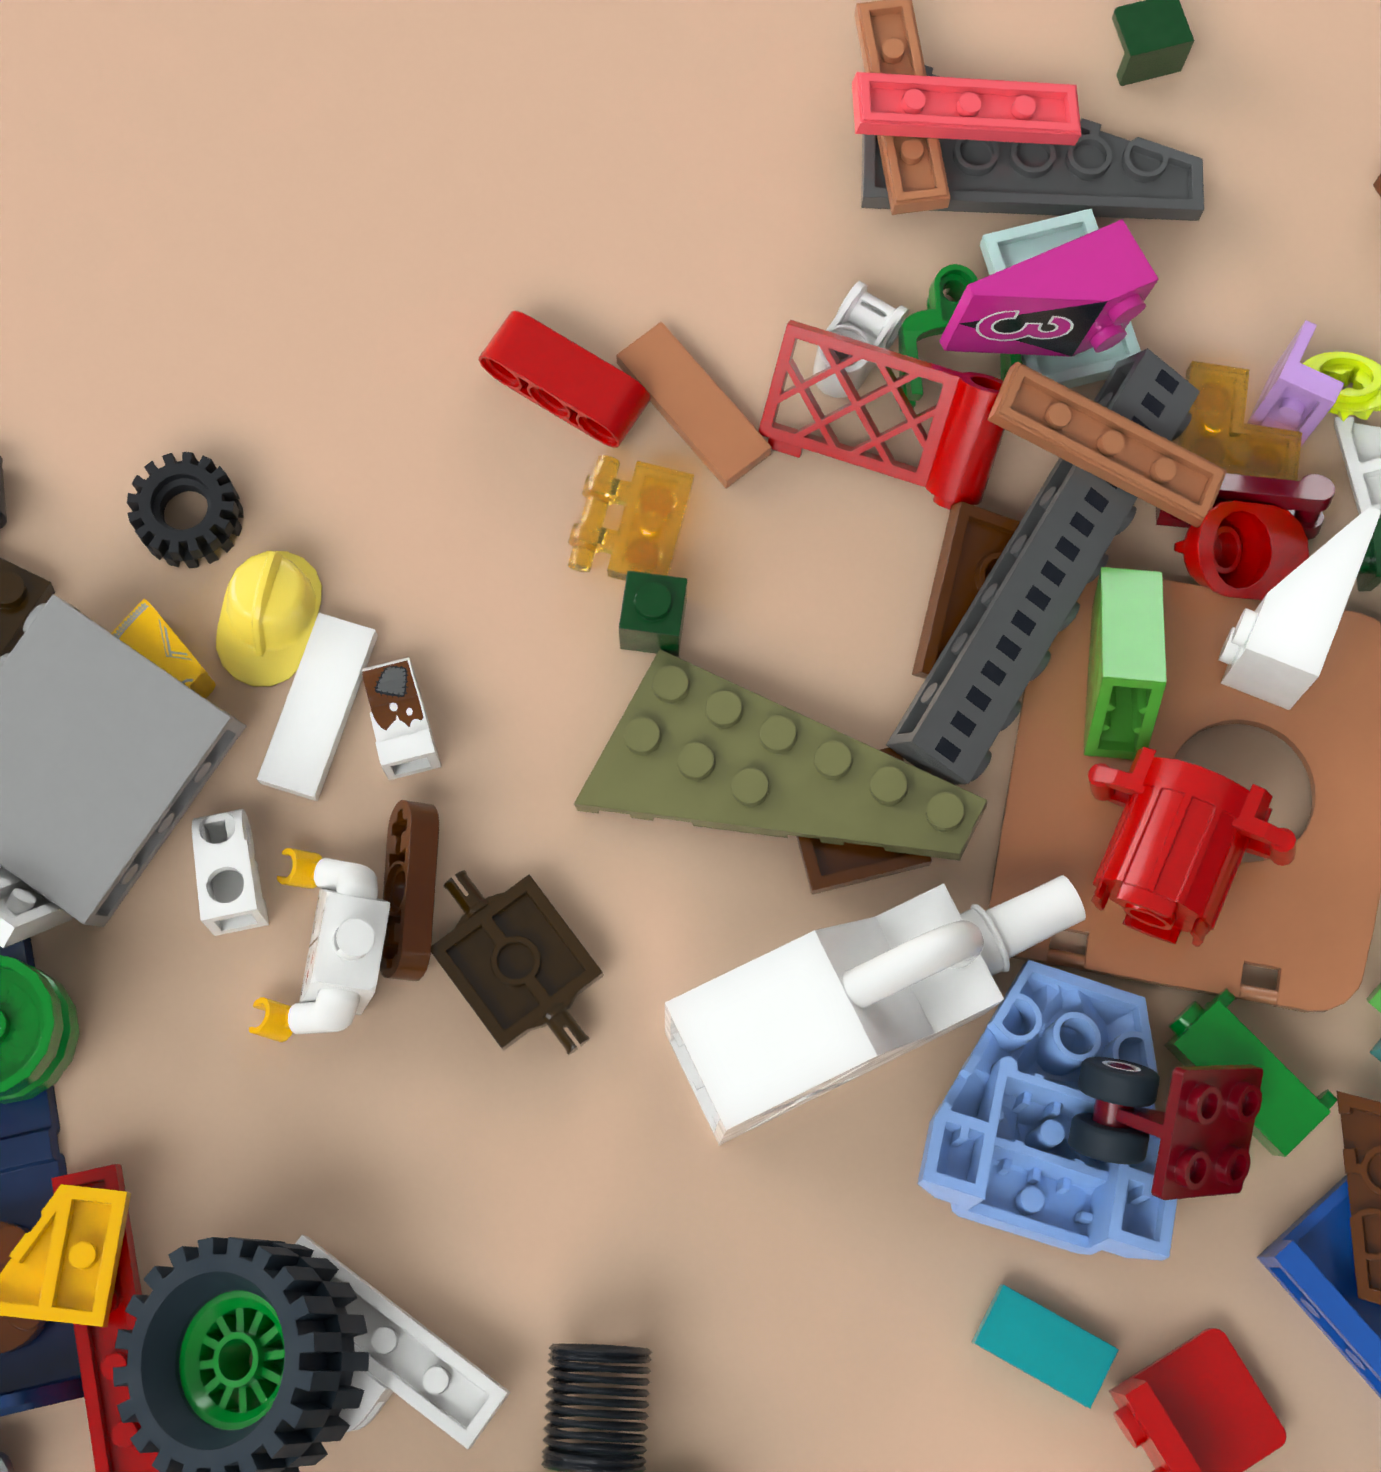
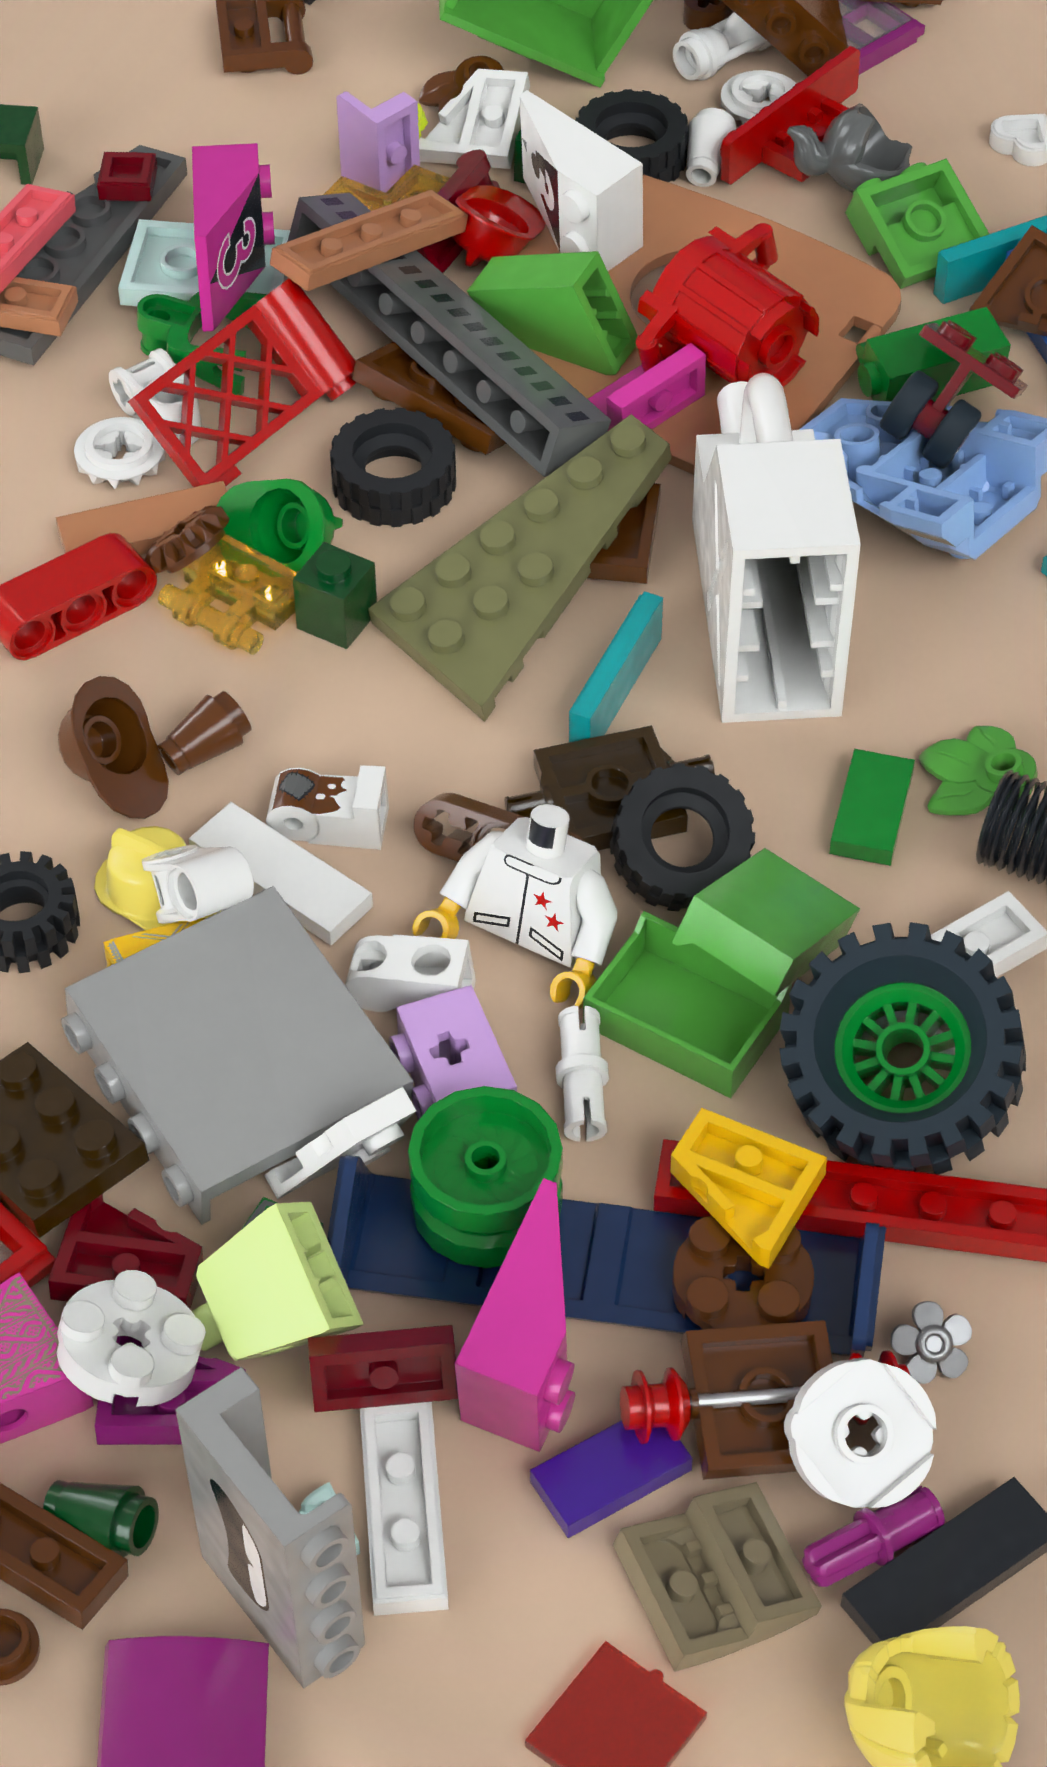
camera: 65 degrees left, 25 degrees down
none -> reddish brown piece [58,676,169,819]
none -> white gear [74,417,166,489]
none -> dark red tile [97,152,158,201]
none -> white piece [141,845,254,924]
none -> reddish brown gear [145,506,230,573]
none -> reddish brown cone [157,691,252,775]
none -> green piece [215,479,343,575]
none -> black tyre [330,407,456,527]
none -> lavender brick [389,985,517,1120]
none -> white pin [555,1006,609,1142]
none -> teal tile [569,591,663,742]
none -> bright green container [583,911,792,1098]
none -> dark pink panel [588,343,706,431]
none -> black tyre [610,763,755,912]
none -> bright green container [671,848,860,997]
none -> green tile [829,748,915,866]
none -> bright green plate [919,726,1038,815]

